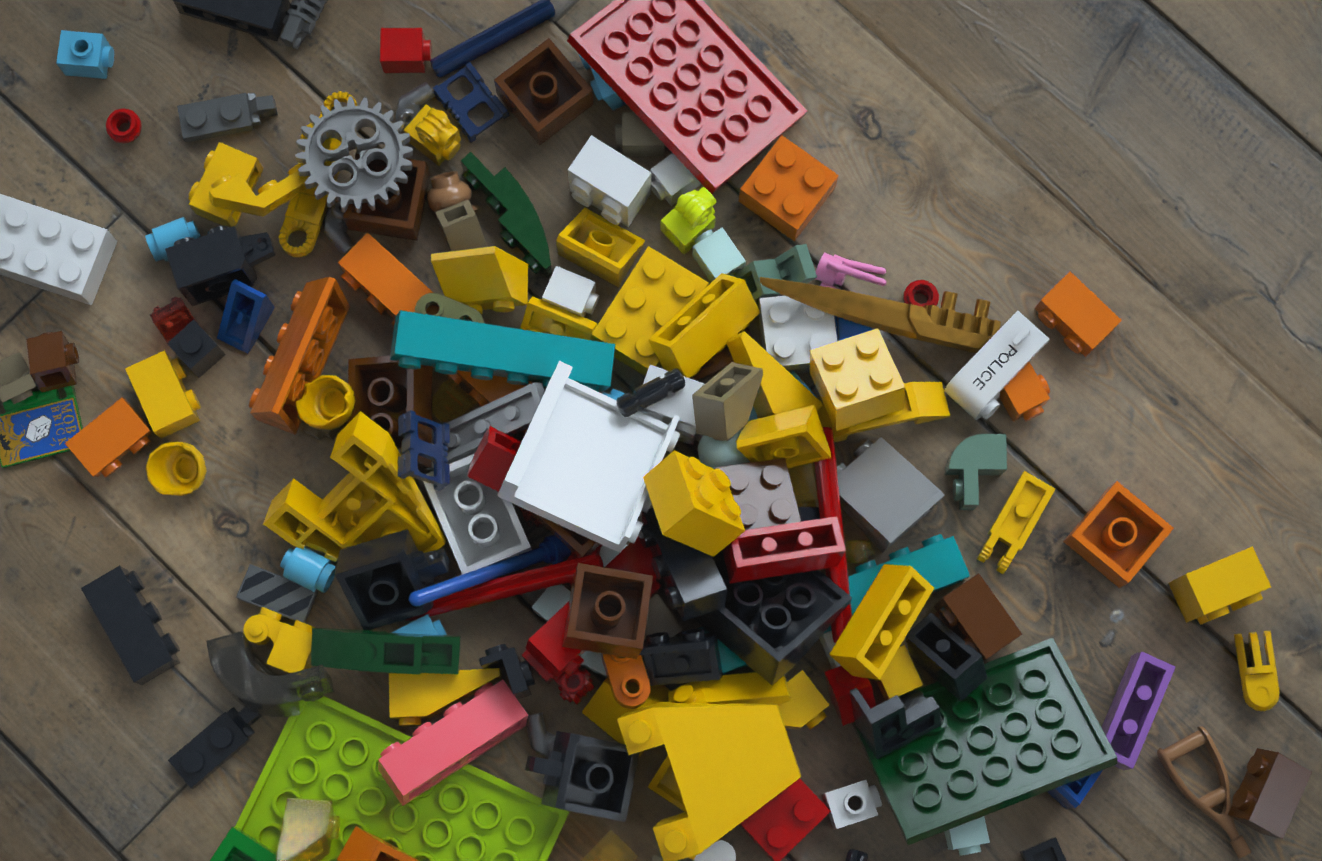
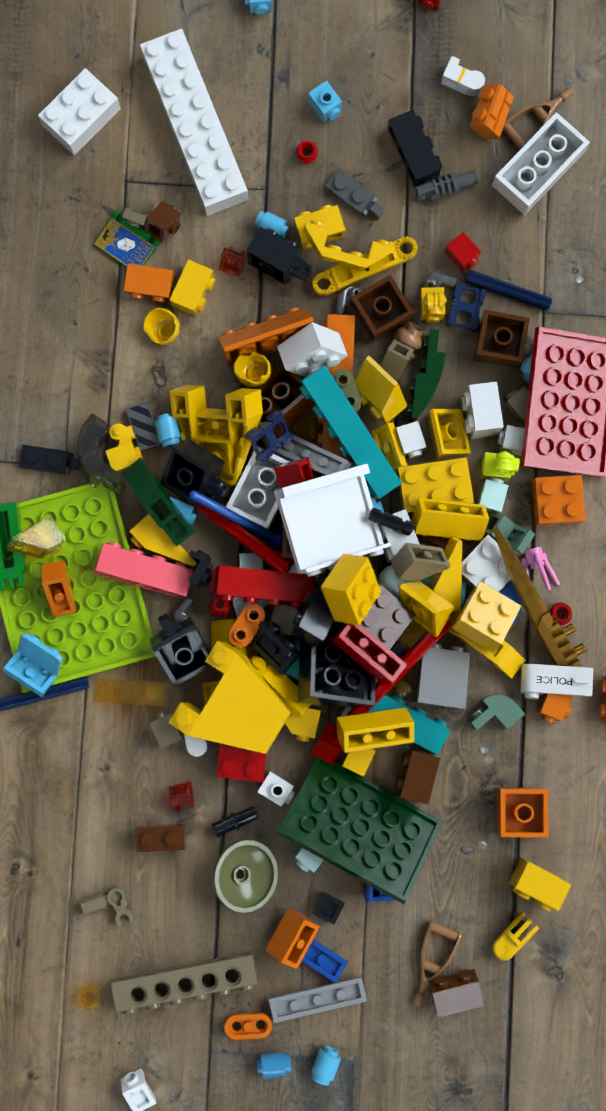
camera: 50 degrees right, 5 degrees up
black brick [81,565,180,685] -> none
black brick [167,320,226,378] -> none
blue slope [217,279,275,354] -> none
light grey gear [295,96,413,213] -> none
reddish brown brick [562,563,653,659] -> none
black panel [849,688,942,759] -> none
black brick [905,613,987,701] -> none
yellow hinge [977,471,1055,574] -> none
medium lavender brick [1101,651,1176,770] -> none
none -> white brick [277,322,348,377]

